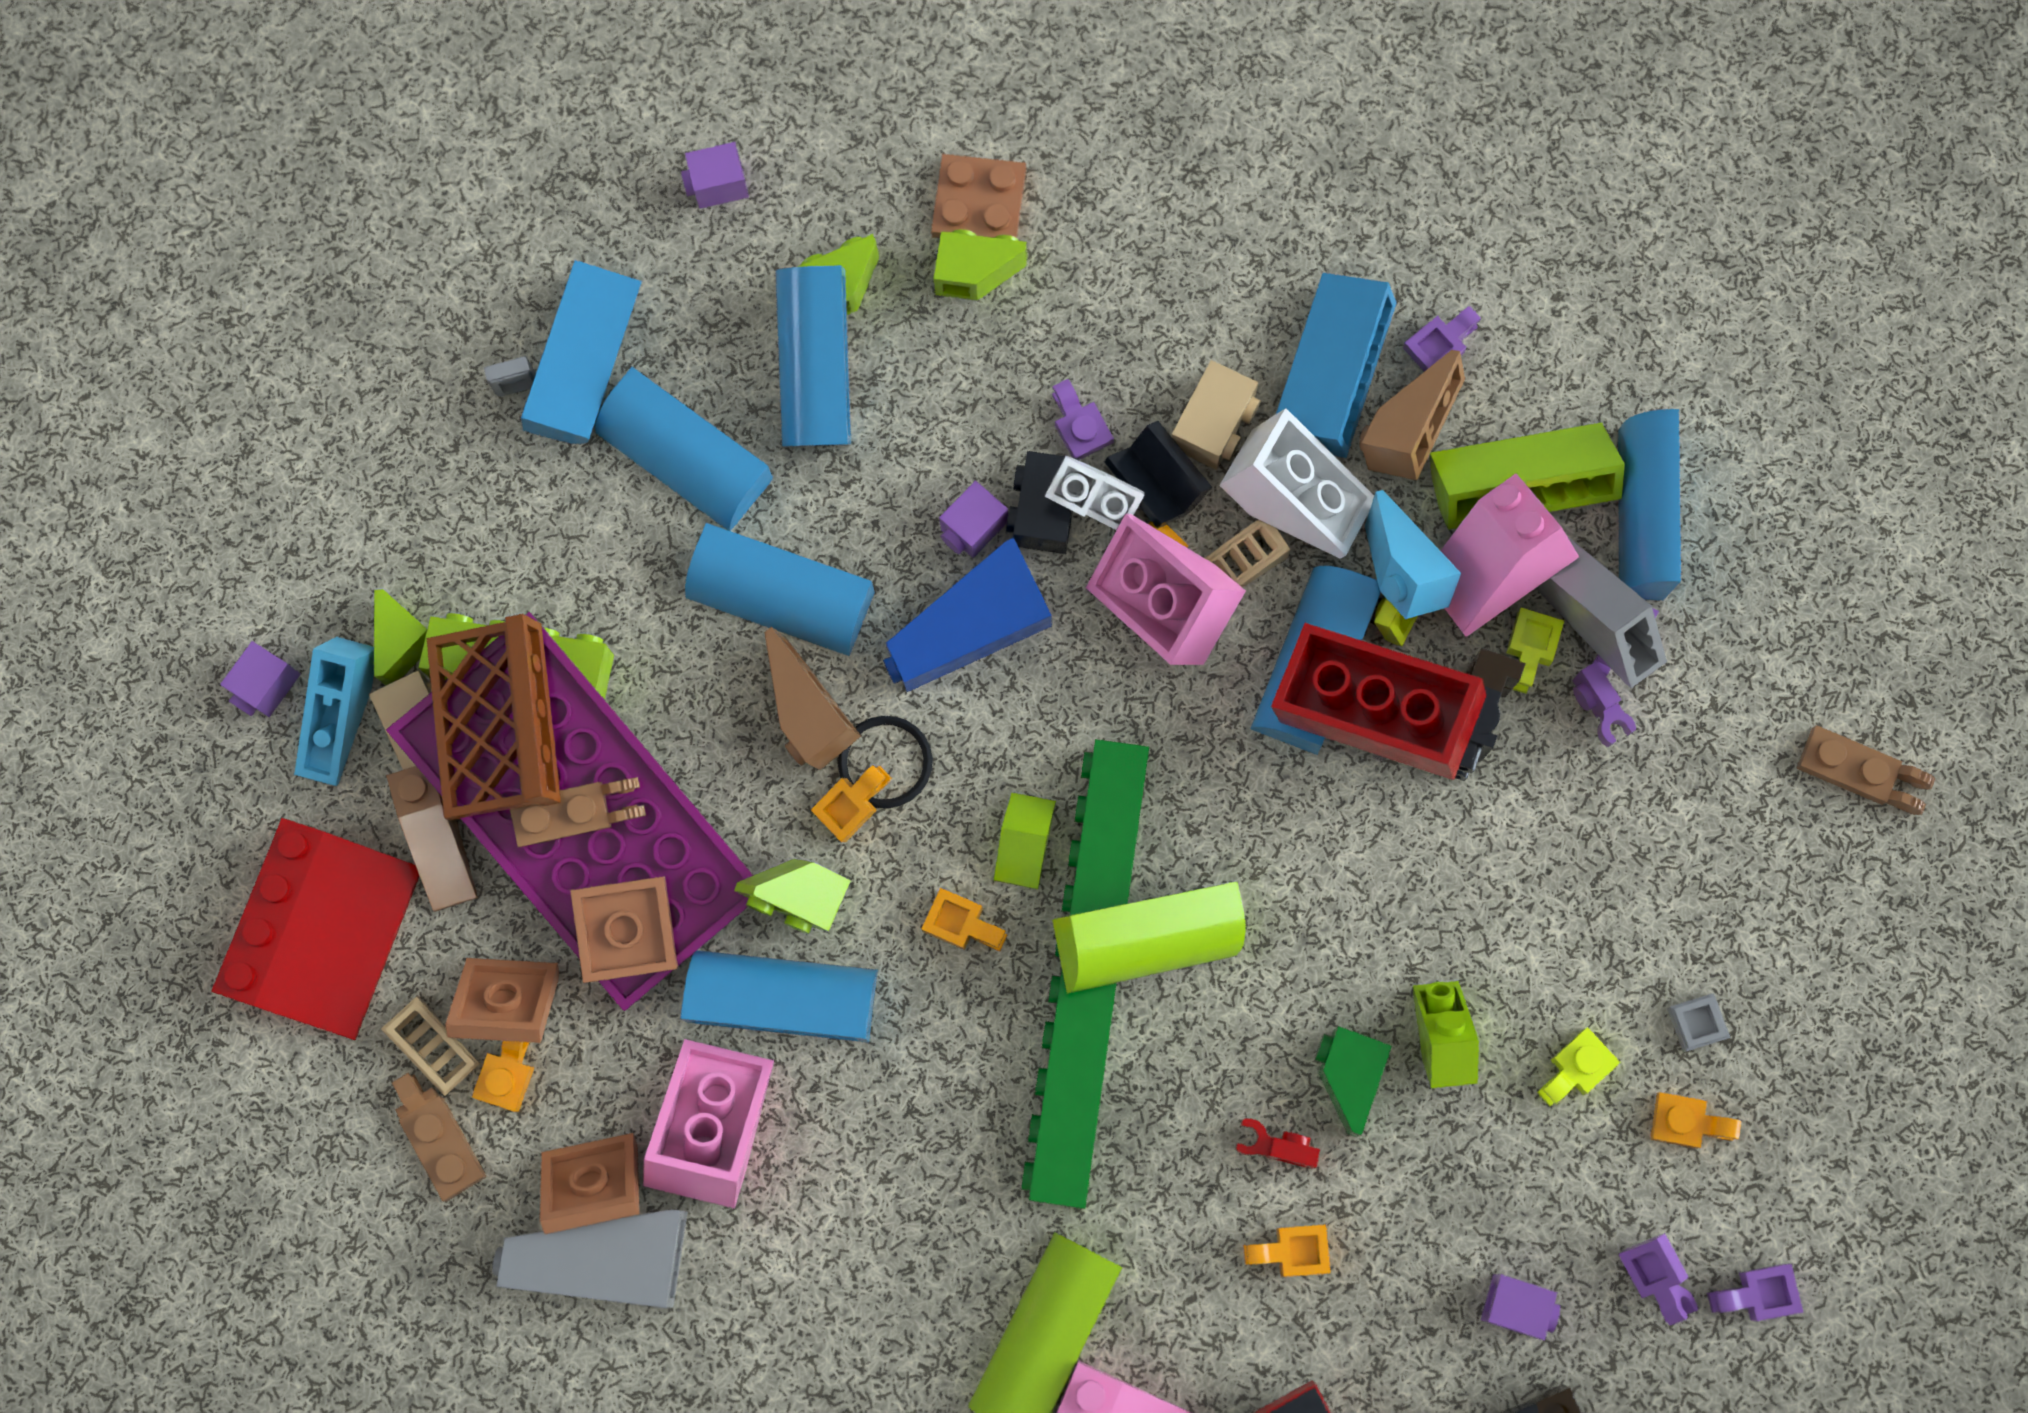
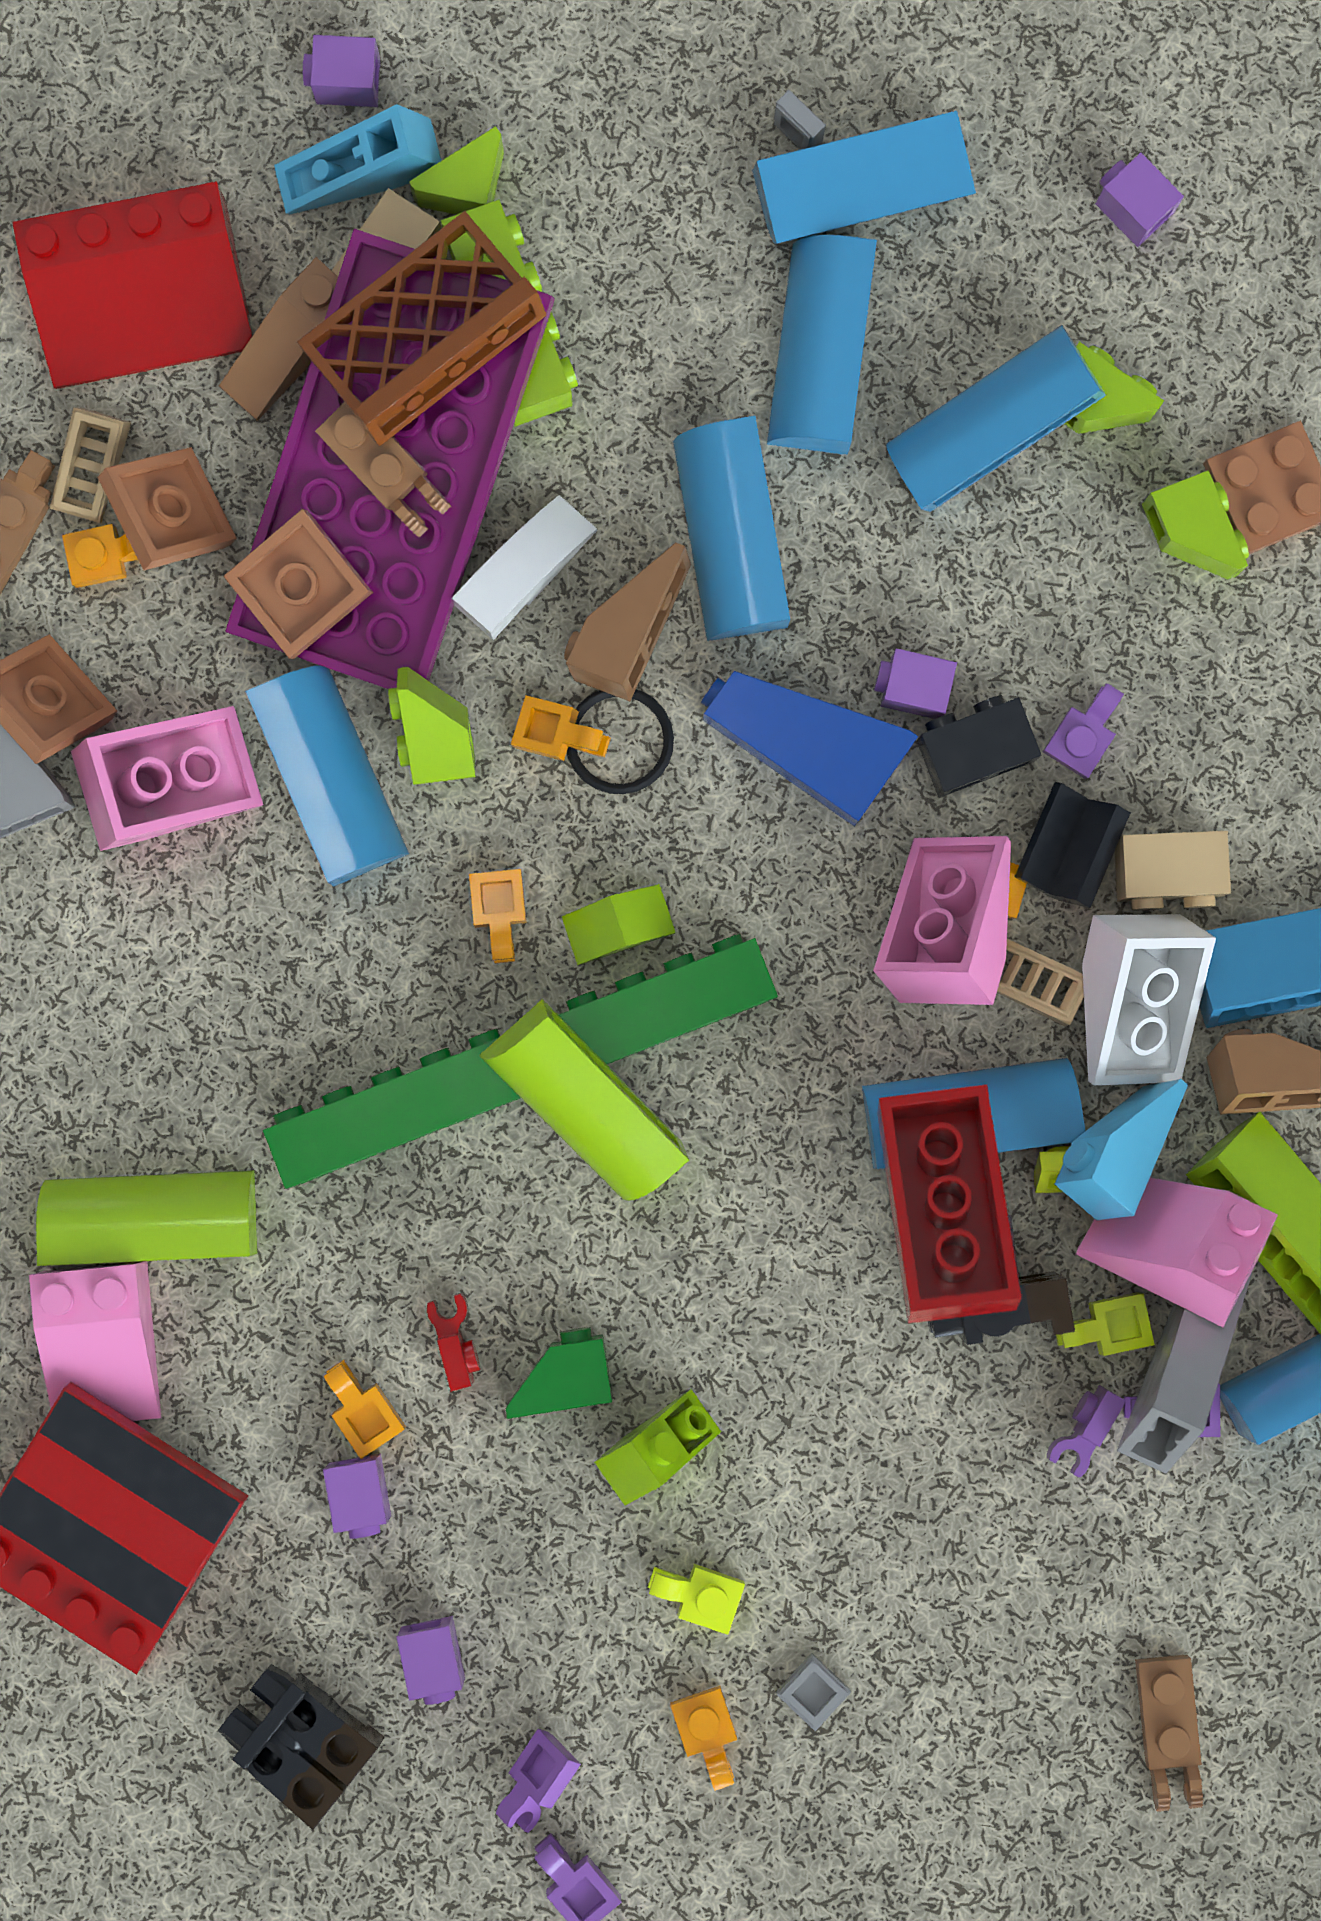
camera: 50 degrees right, 10 degrees up
white slope [1045,456,1144,530] -> none
none -> medium lavender brick [323,1453,392,1539]
none -> white slope [452,495,597,640]

